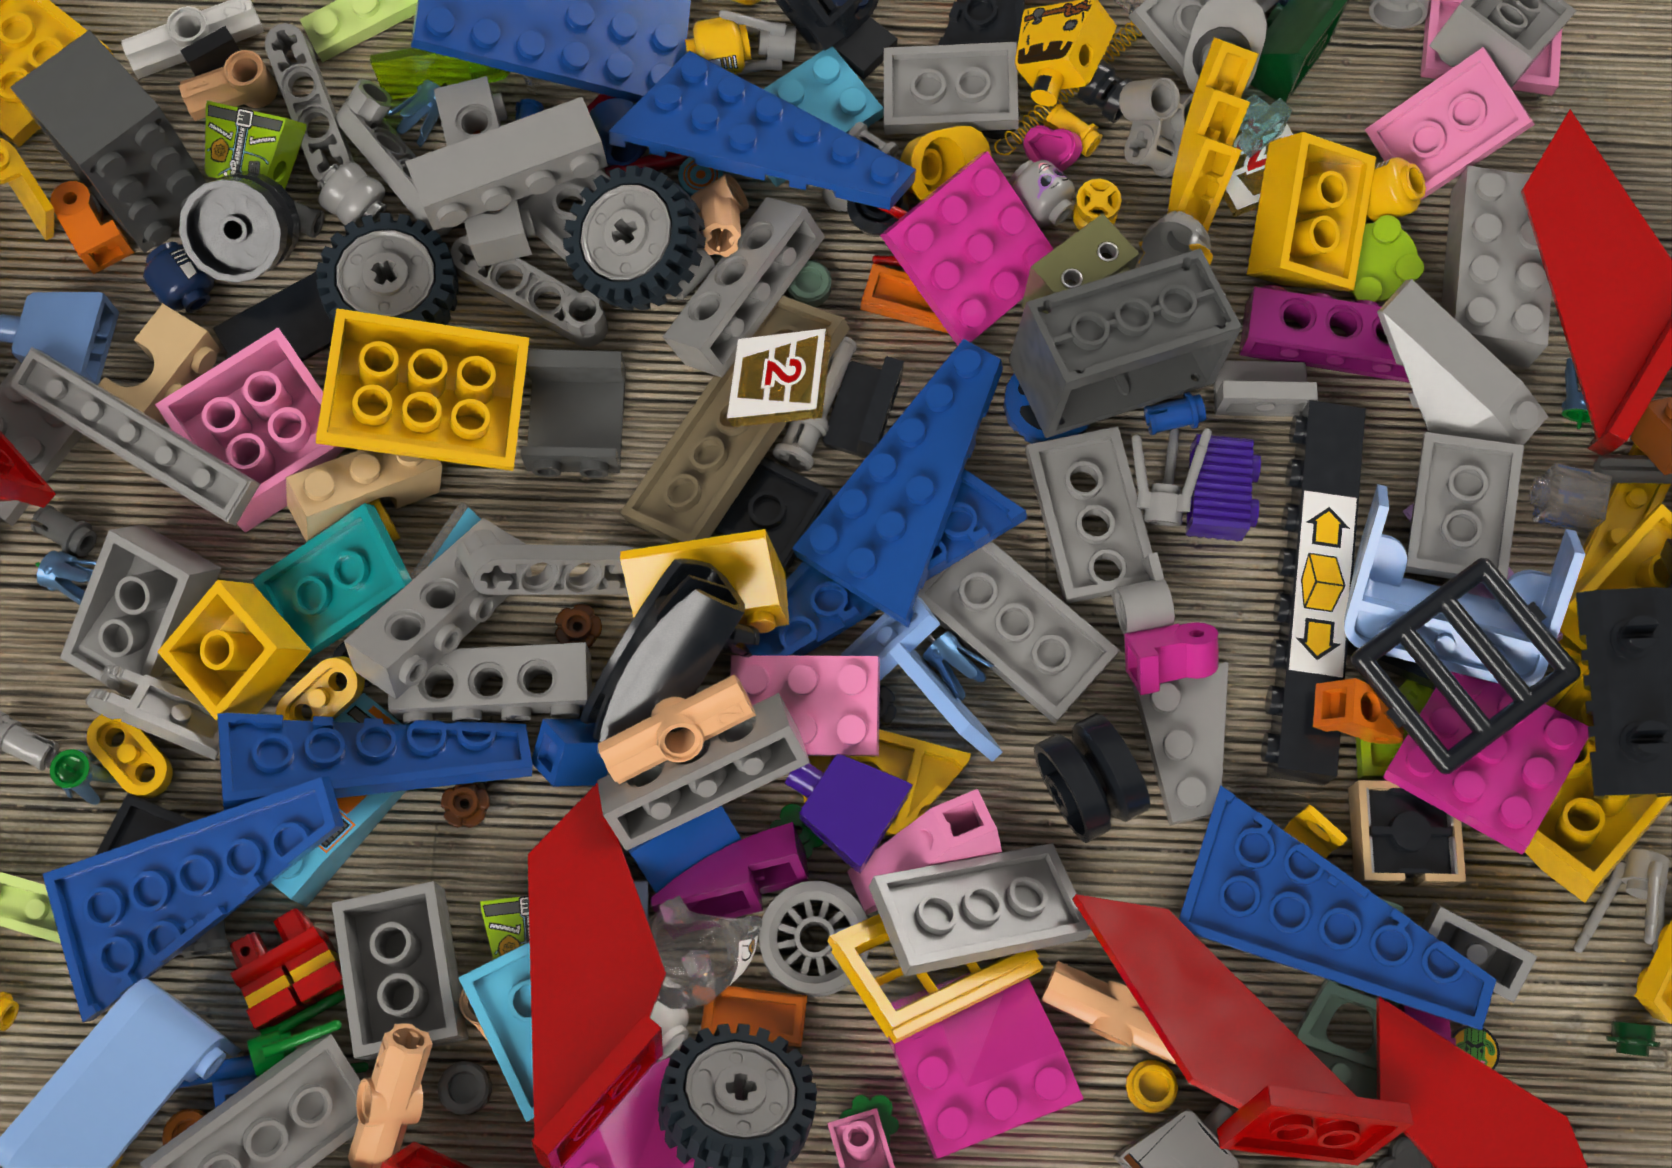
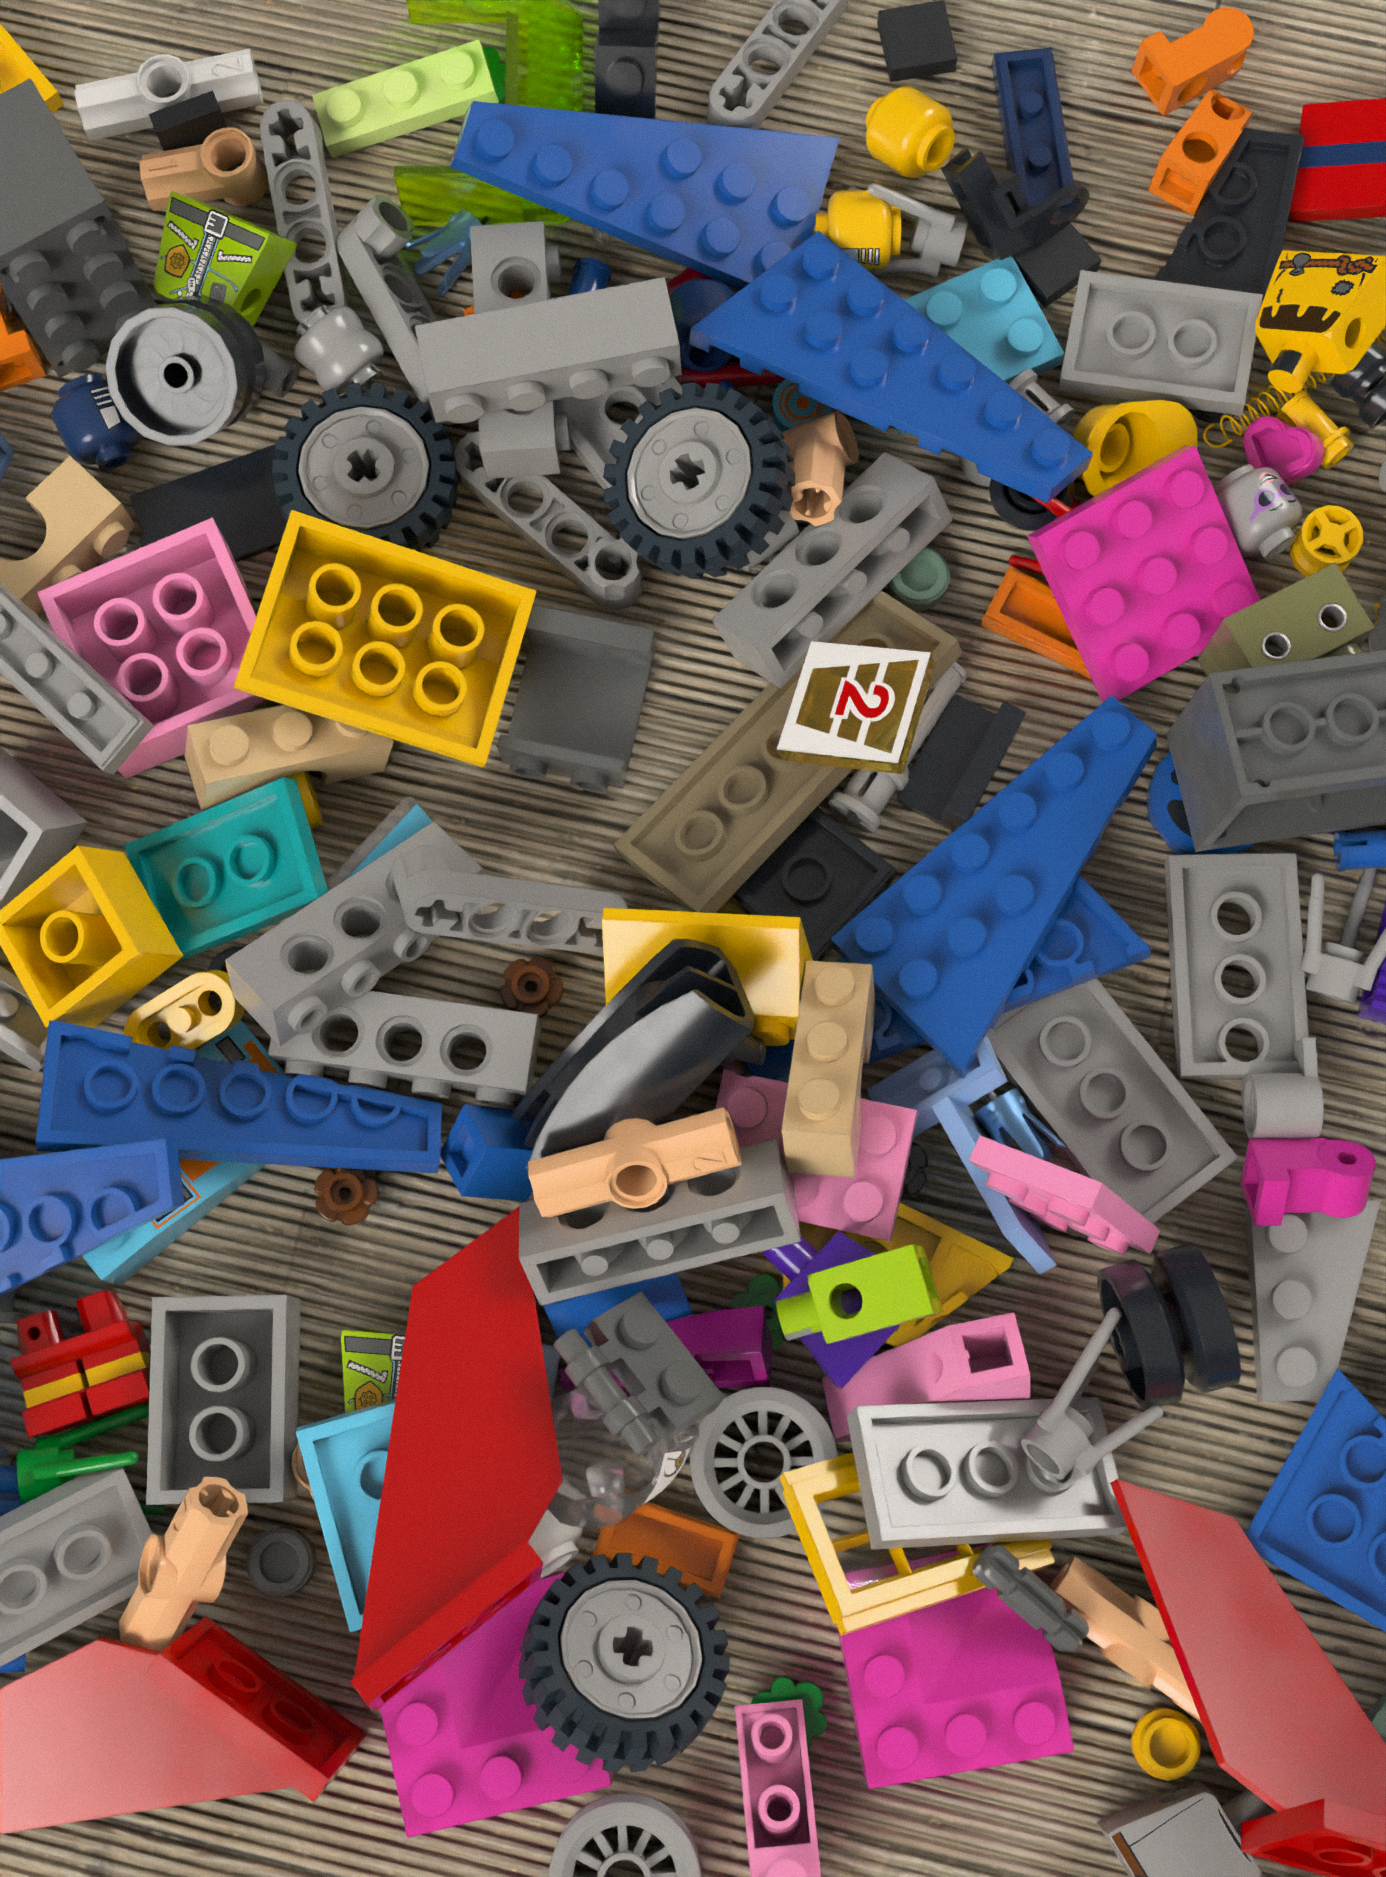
camera: 15 degrees right, 5 degrees up
none -> dark grey plate [554,1291,725,1456]
none -> lime torso [776,1244,943,1344]
none -> tan arch [781,961,876,1177]
none -> bright pink plate [969,1136,1161,1256]
none -> dark grey axle [972,1545,1089,1652]
none -> light grey plant [1021,1307,1163,1479]

